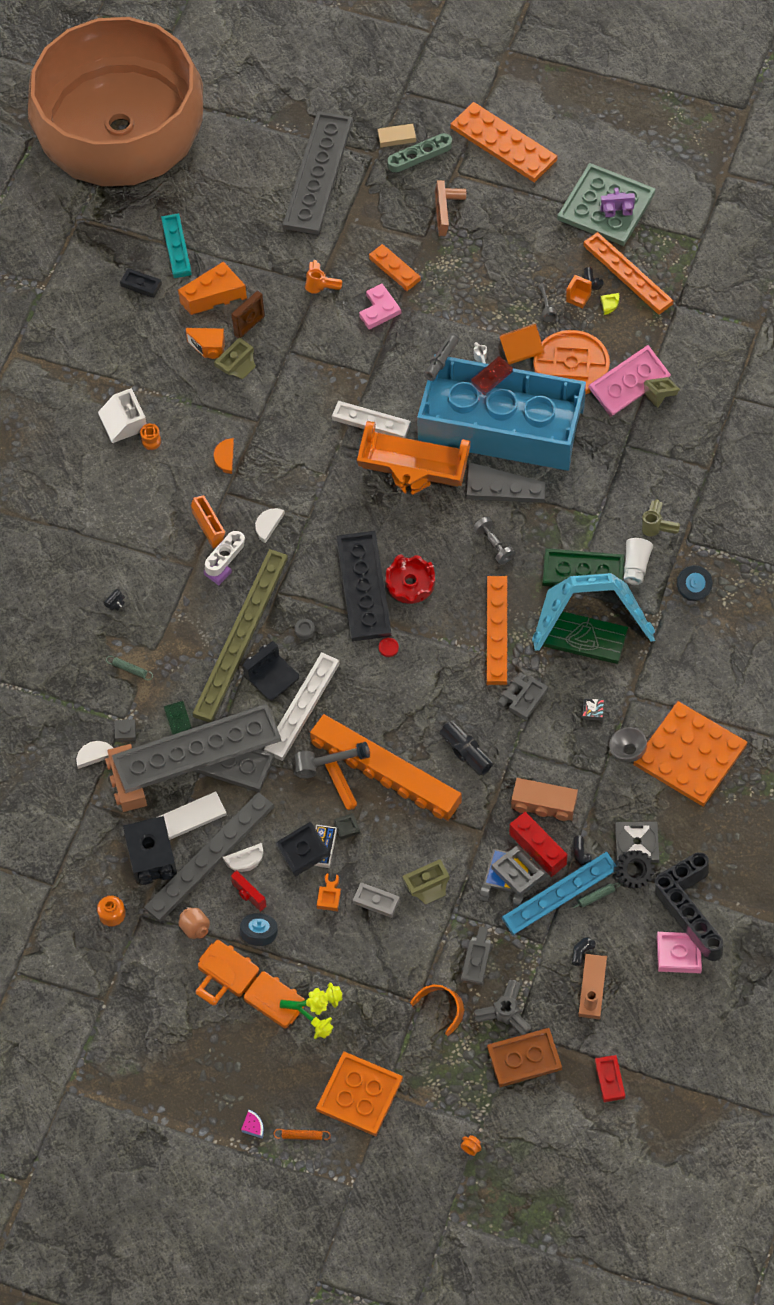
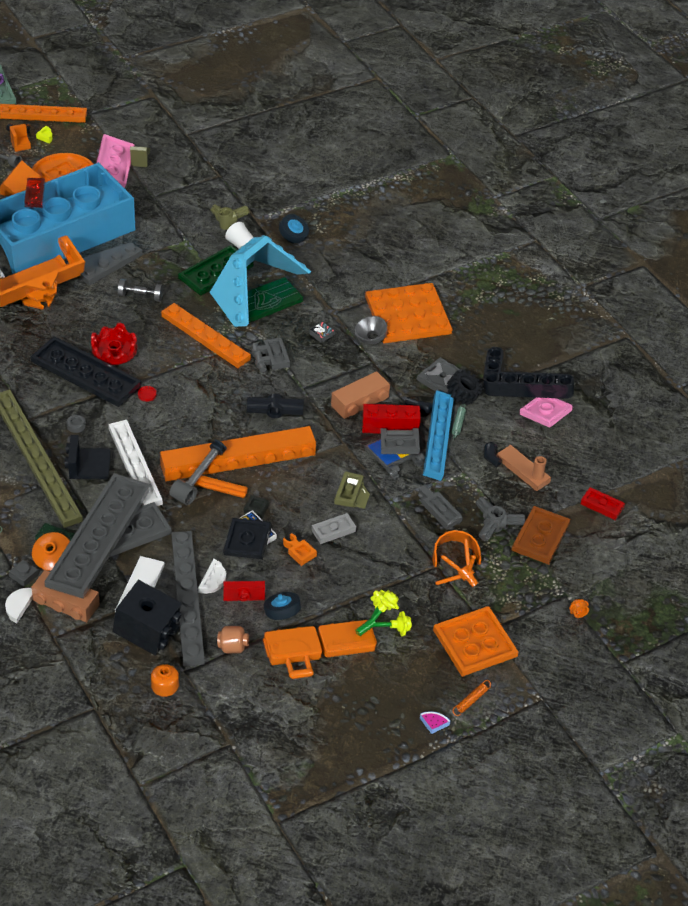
camera: 55 degrees left, 15 degrees down
none -> orange dish [32,532,70,571]
none -> orange plant [435,538,478,587]

